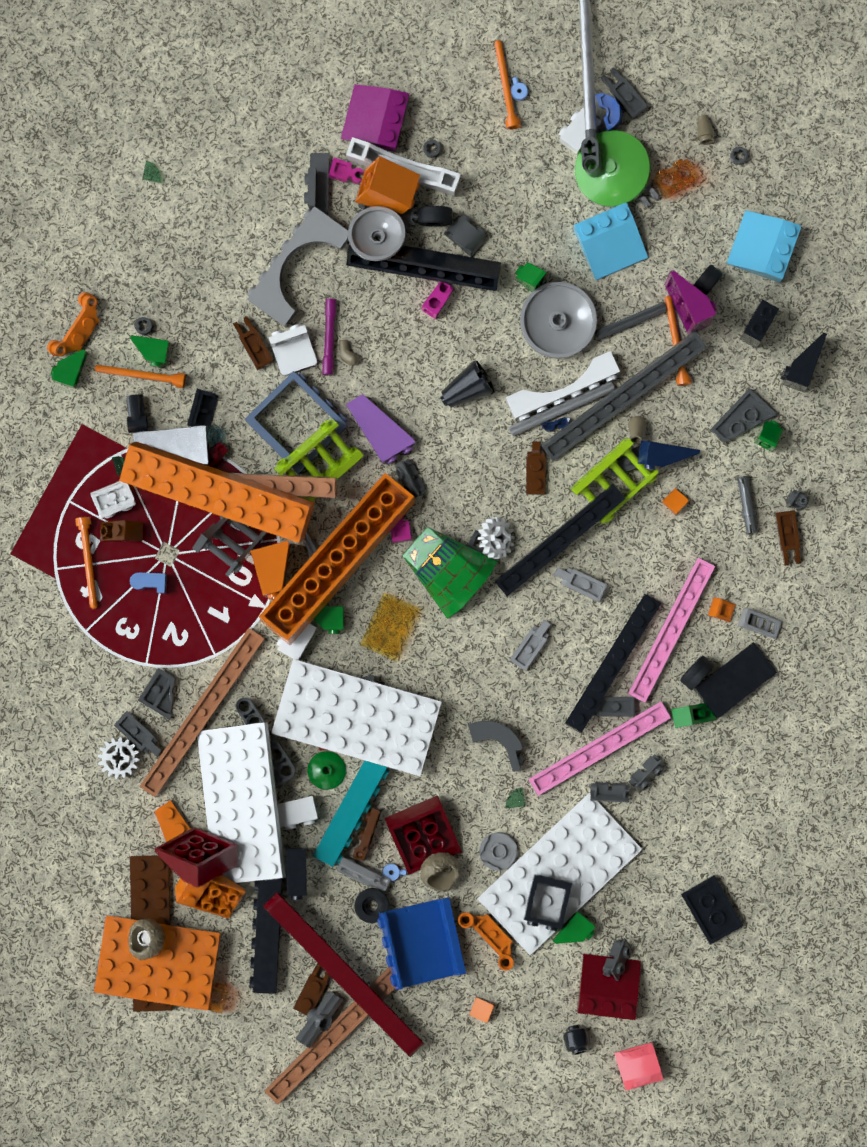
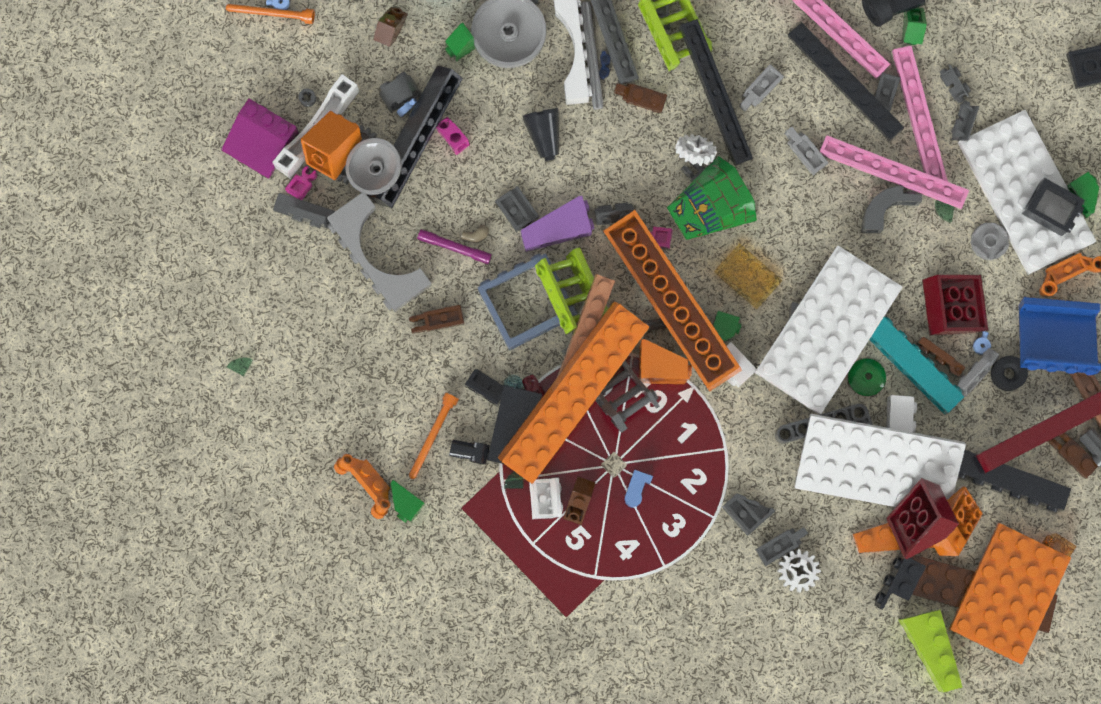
camera: 75 degrees left, 5 degrees down
orange piece [75,517,98,609] -> none
dark tan hair [128,919,166,960] -> none
green slope [130,335,170,368] -> none
dark grey bush [135,317,152,335] -> none
nougat plate [139,628,265,798] -> none
white bracket [268,324,317,376] -> none
black window [286,848,307,900] -> none
black tyre [418,206,452,227] -> none
dark tan hair [420,853,462,891] -> none
none -> reddish brown slope [373,7,408,47]
none -> light blue piece [397,98,417,117]
none -> dark grey plate [495,186,539,233]
none -> bright pink plate [820,136,969,209]
none -> black bracket [874,552,926,610]
none -> lime wedge [898,610,963,692]

